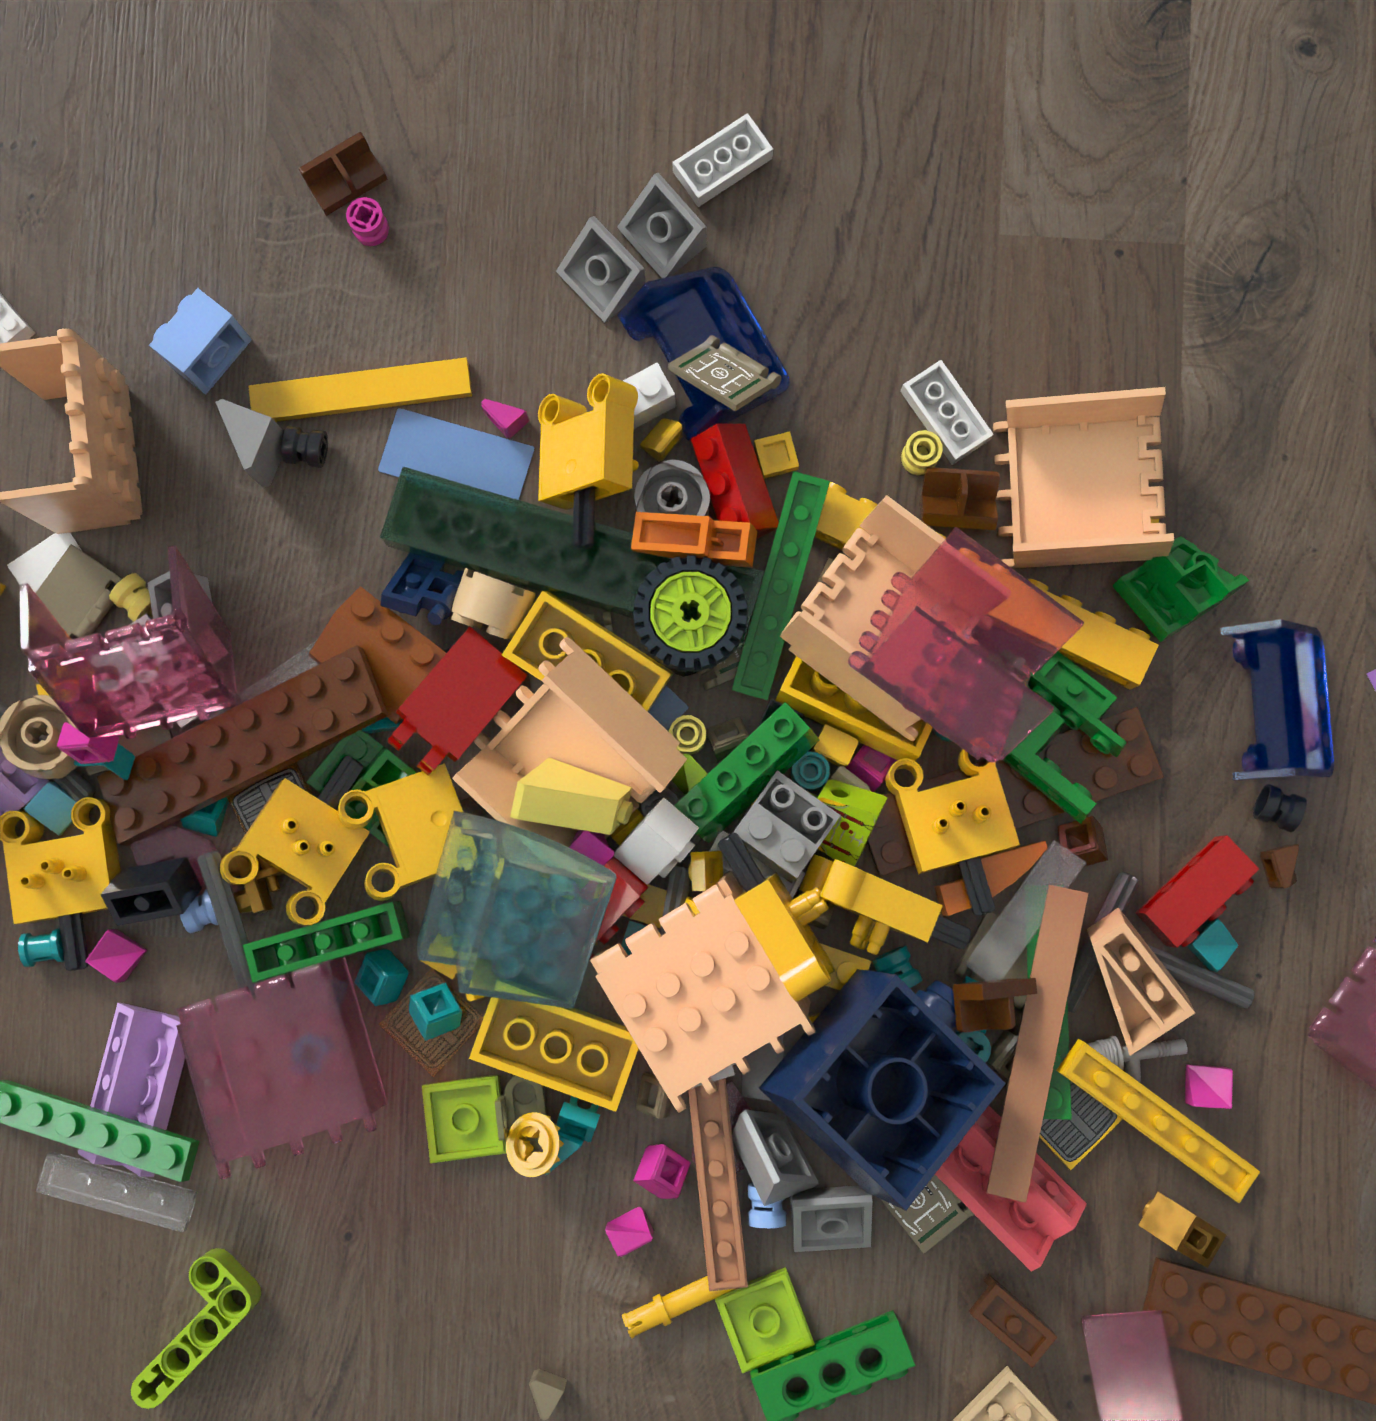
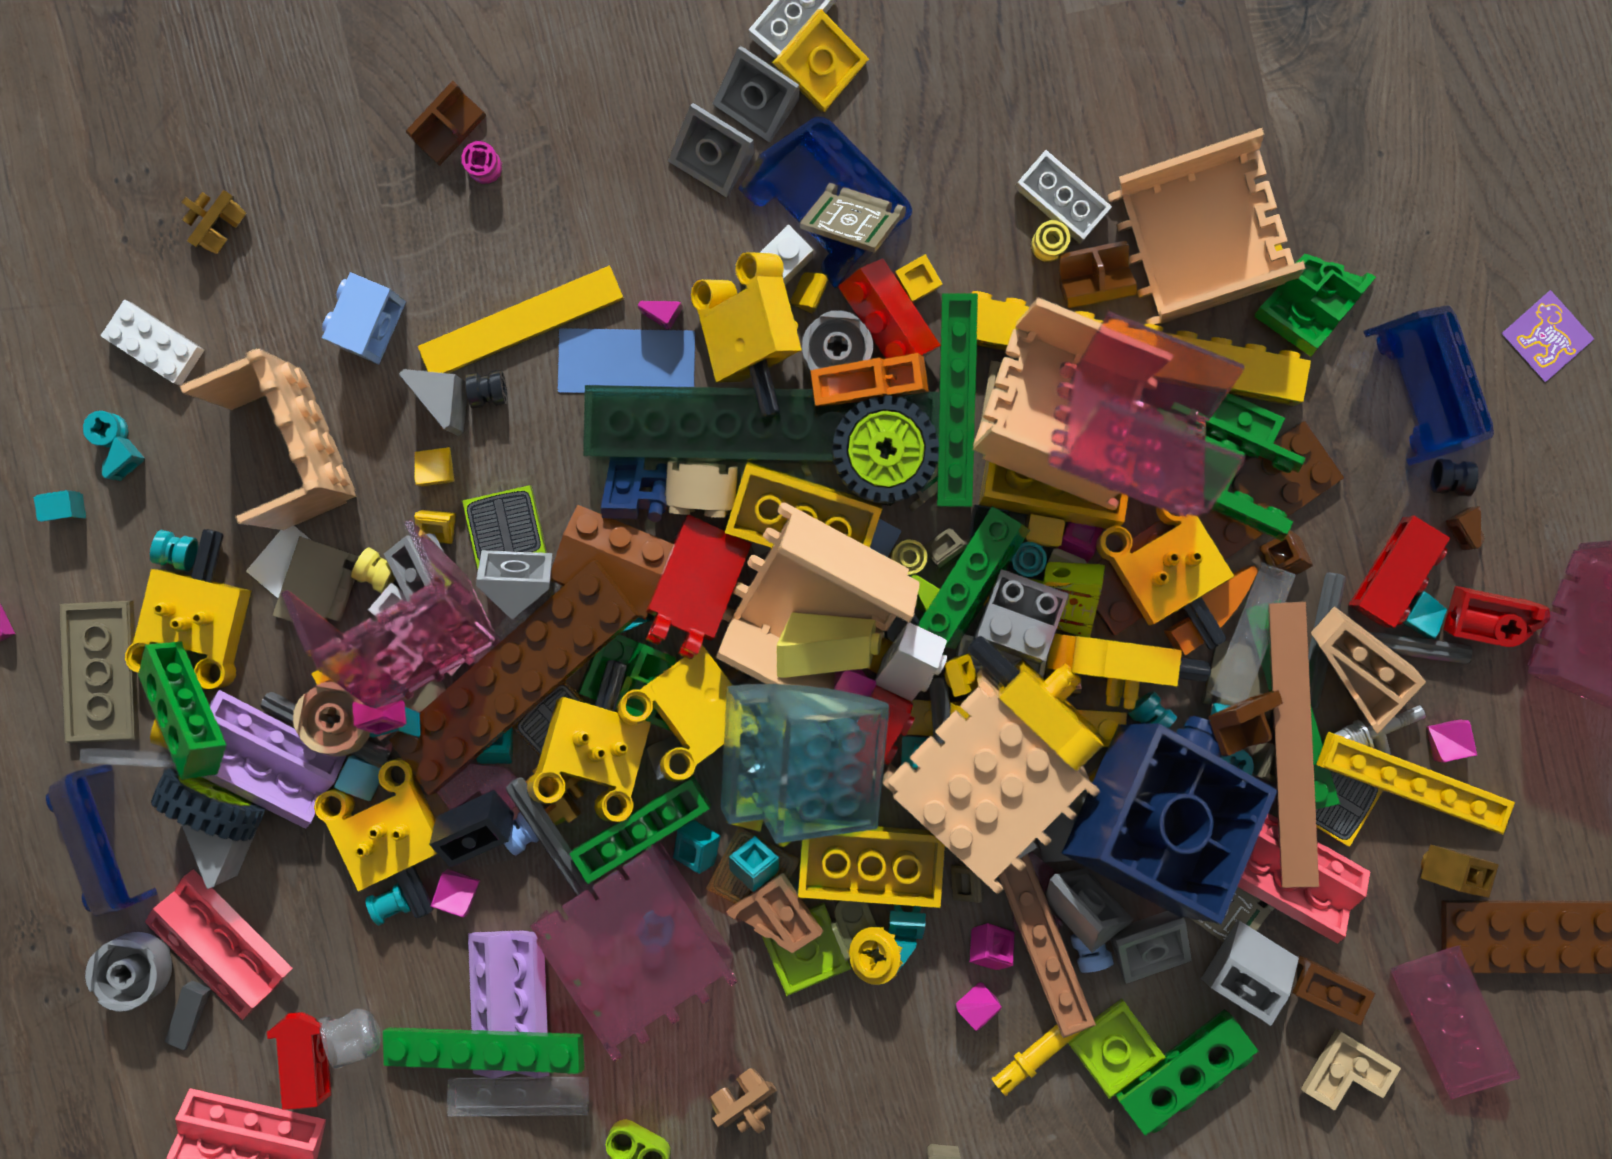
camera: 15 degrees left, 5 degrees up
none -> pearl gold hips [181,190,247,254]
none -> yellow slope [414,510,456,544]
none -> yellow slope [415,447,455,486]
none -> tile [462,485,547,569]
none -> light grey slope [476,550,552,620]
none -> dark grey slope [645,735,687,780]
none -> medium nougat hips [710,1068,777,1133]
none -> nougat wing [727,873,823,953]
none -> yellow tile [772,9,869,112]
none -> light grey slope [1201,920,1299,1026]
none -> red piece [1443,586,1550,647]

